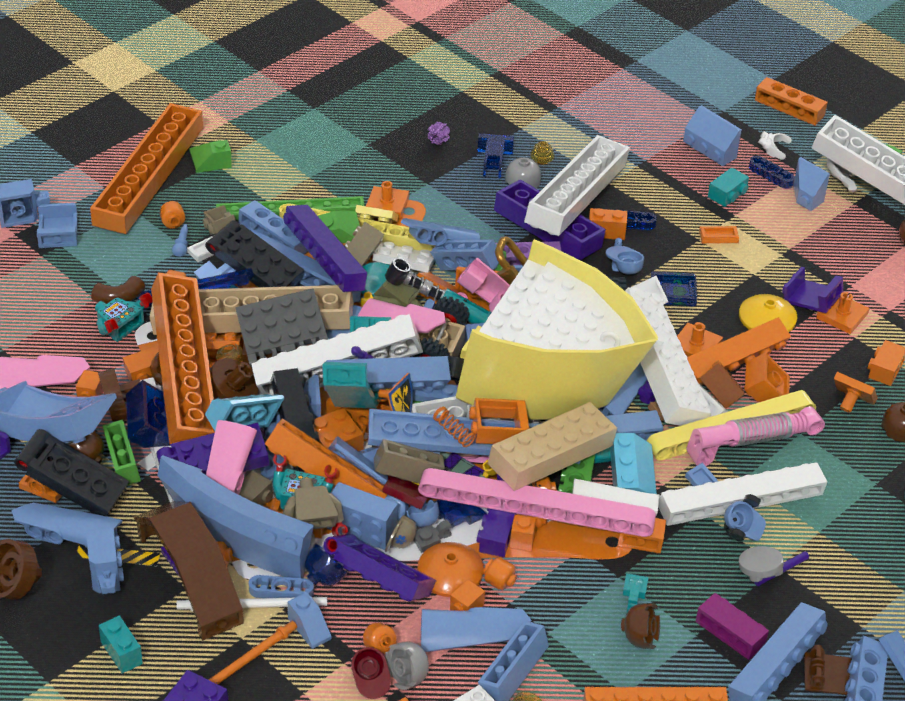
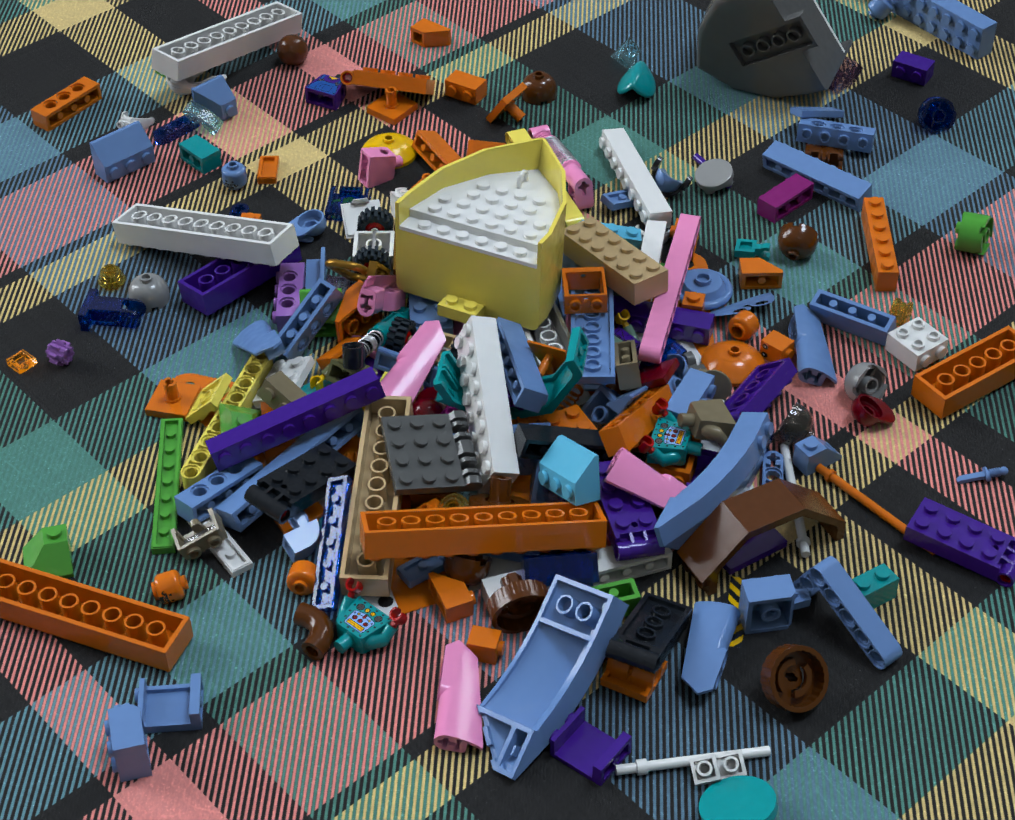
camera: 85 degrees left, 0 degrees up
medium blue bar [172,224,188,257] -> none
dark purple piece [351,346,375,359] -> none
orange head [363,622,397,655] -> none
orange piece [433,407,475,447] -> none
dark purple panel [782,267,844,313] -> none
none -> clear orange tile [6,349,37,374]
none -> clear light blue slope [182,100,223,135]
none -> medium blue head [221,161,247,190]
none -> dark purple torso [305,74,346,111]
none -> orange hinge [340,67,435,95]
none -> bright pink torso [358,147,403,189]
none -> medium blue piece [680,268,733,310]
none -> medium blue piece [710,293,775,316]
none -> orange slope [738,258,783,289]
none -> clear smoke cylinder [772,402,814,447]
none -> medium blue beam [793,556,903,670]

